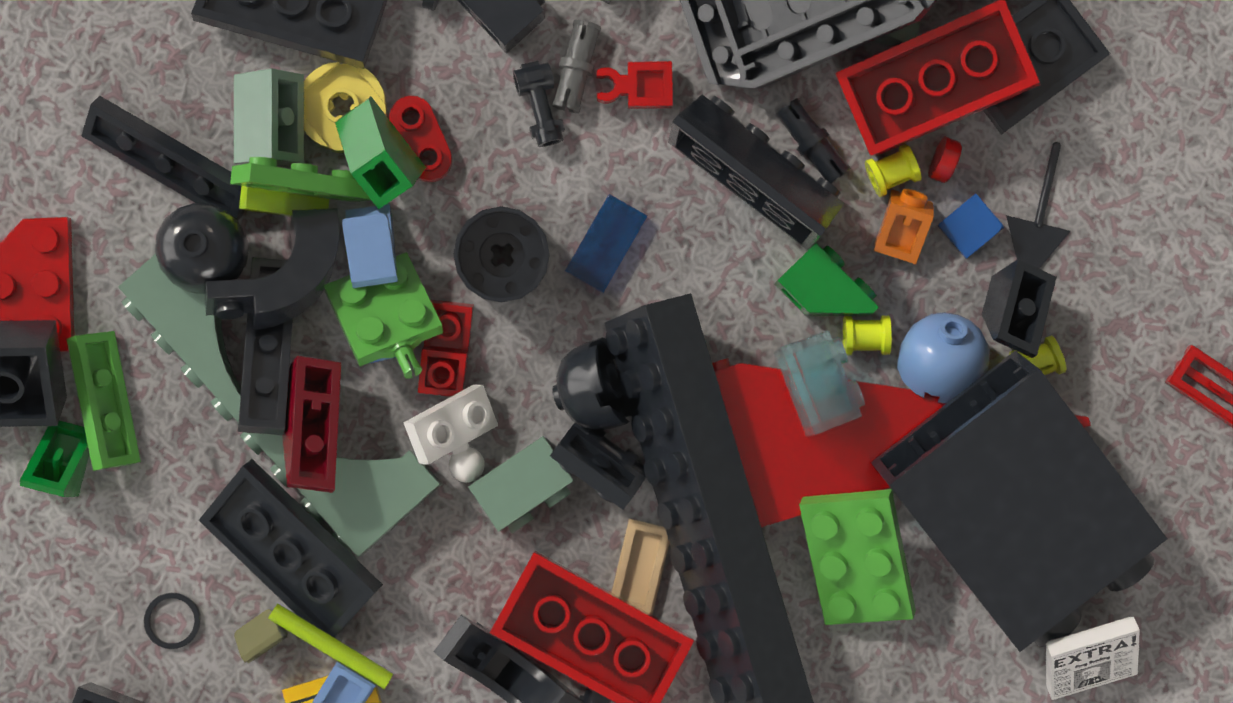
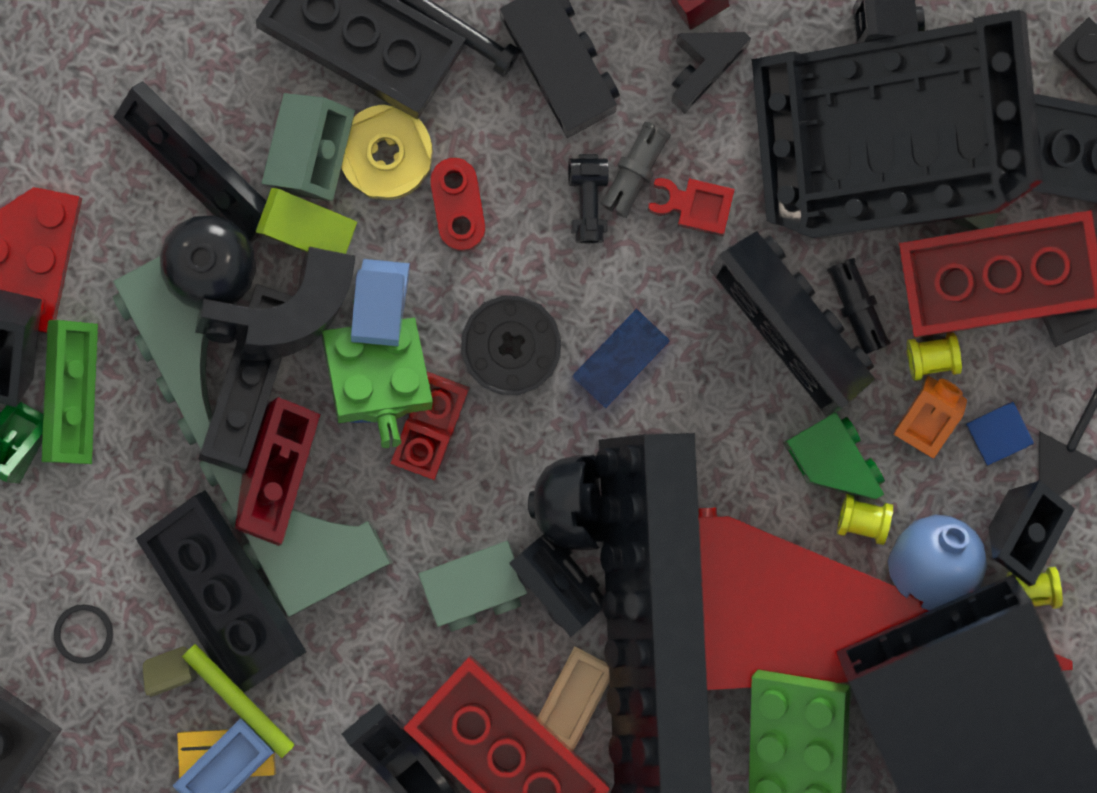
camera: 25 degrees right, 0 degrees up
bright green plate [230,157,371,202] -> none
green slope [335,96,426,209] -> none
white plate [403,385,498,483] -> none
clear light blue slope [774,330,865,437] -> none
red tile [928,136,962,183] -> none

